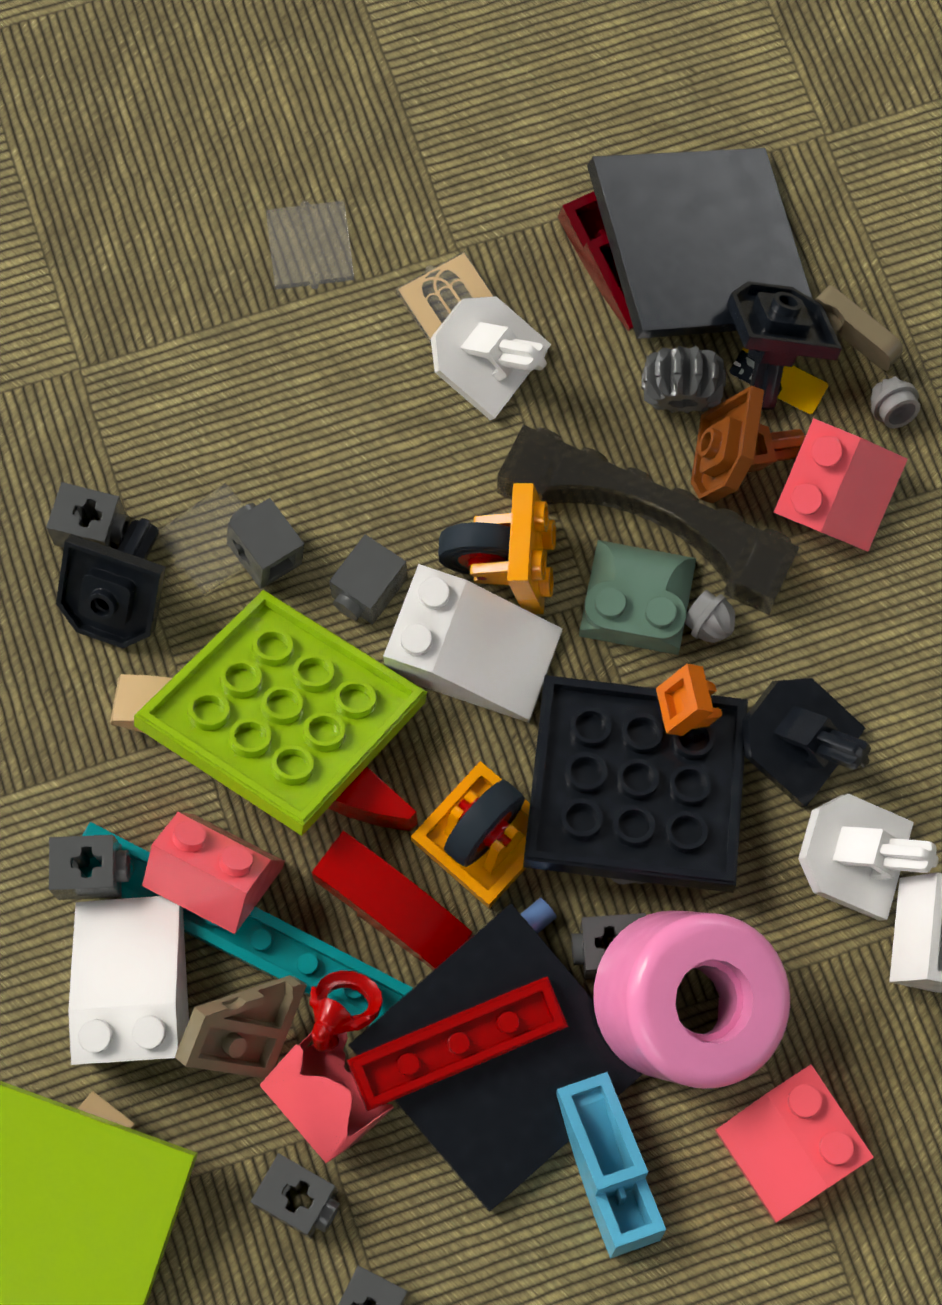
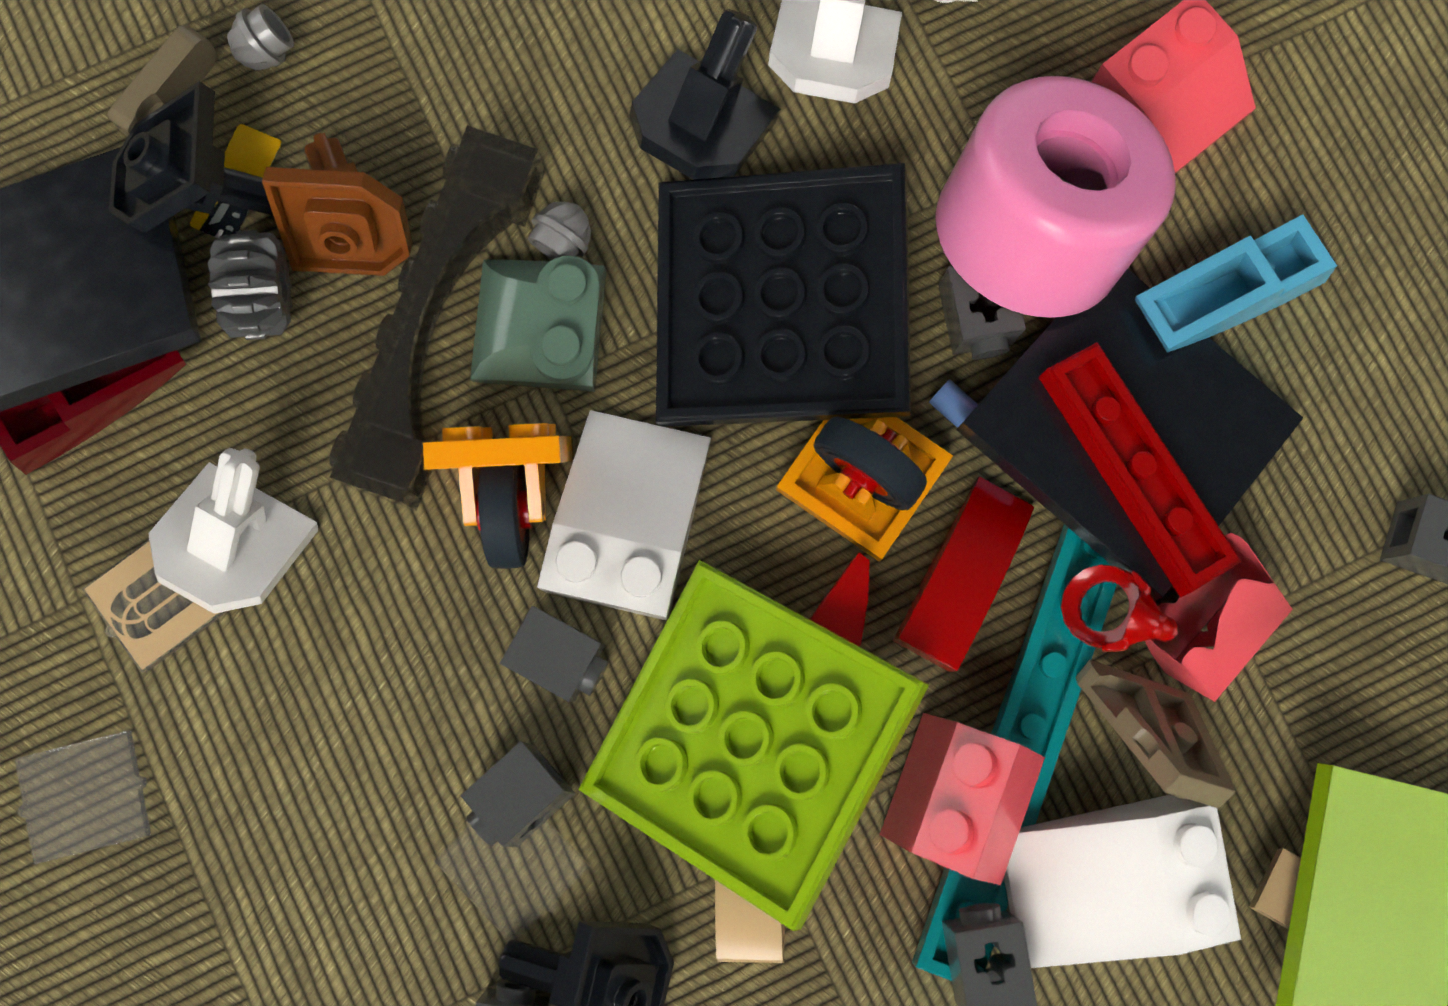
camera: 100 degrees left, 10 degrees up
dark grey brick [250,1153,341,1239] -> none
orange tile [656,664,722,736] -> none
coral slope [773,418,908,552] -> none

